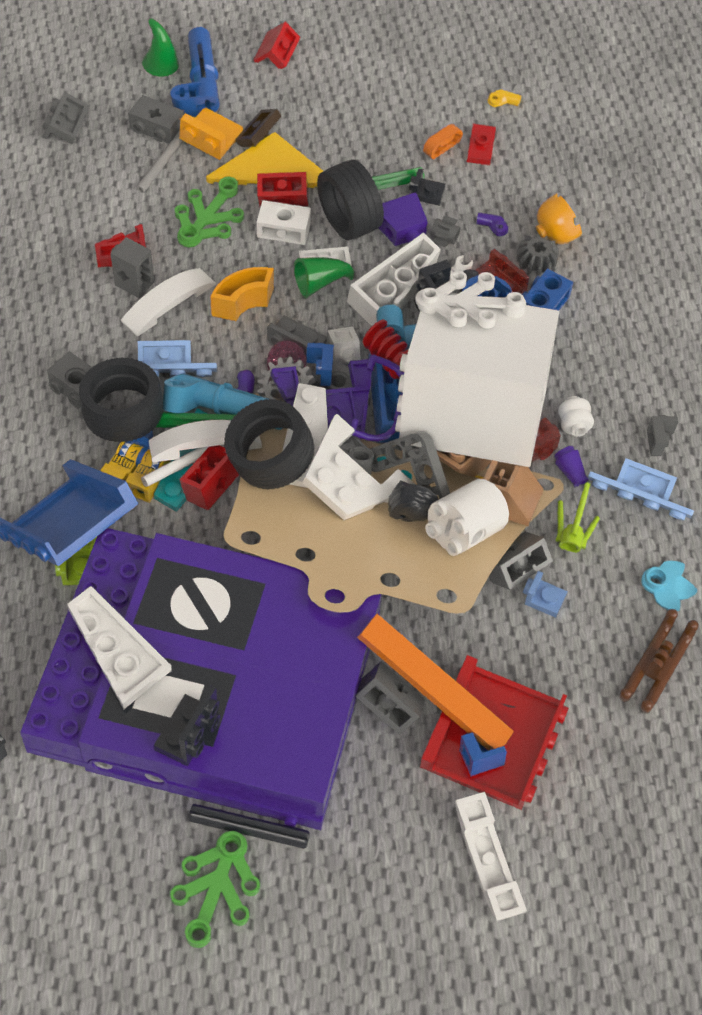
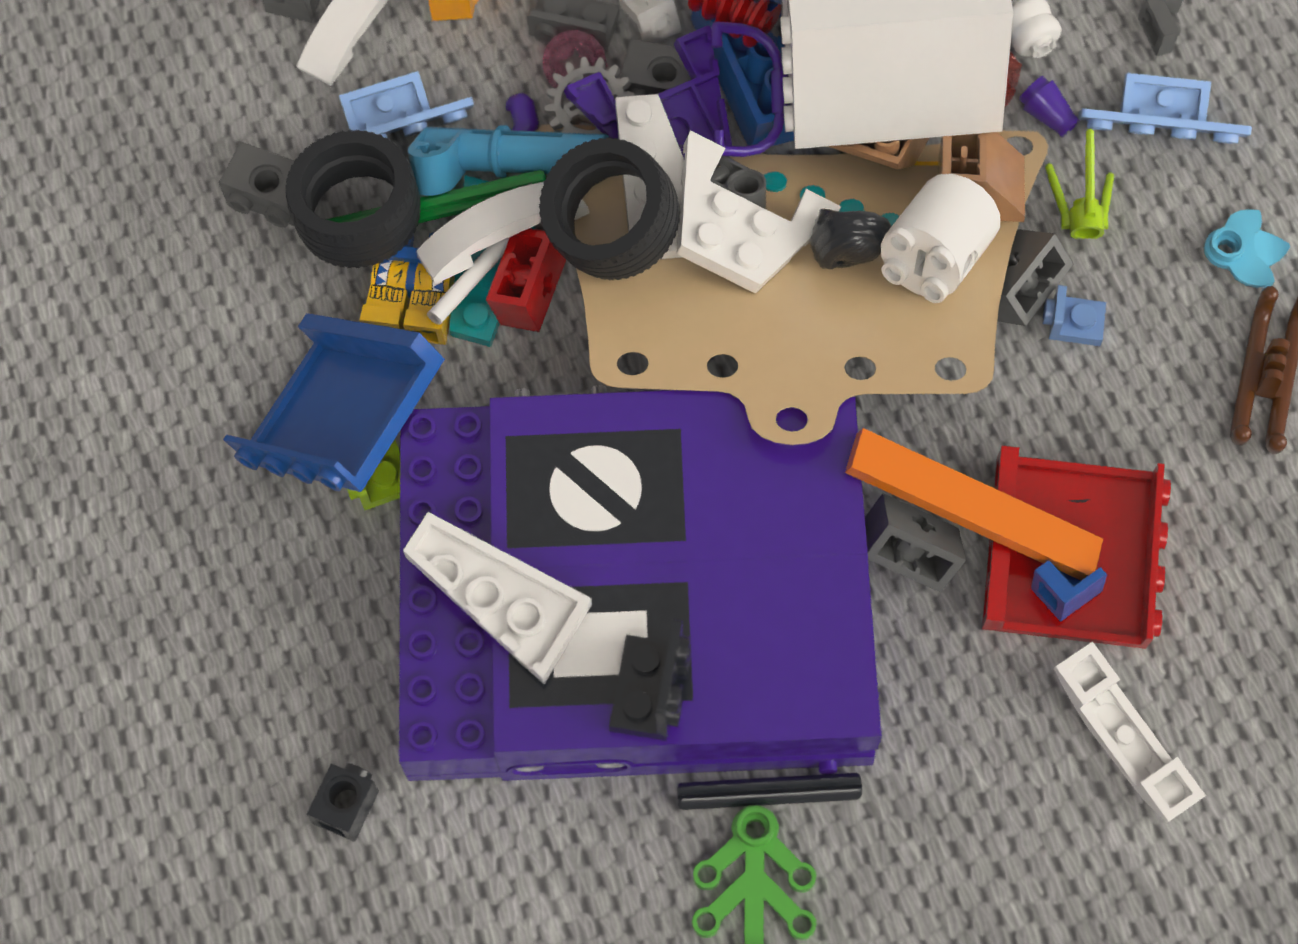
camera: 10 degrees left, 10 degrees up
blue bracket [306,343,334,386] -> none
dark grey beam [370,431,450,499] -> none

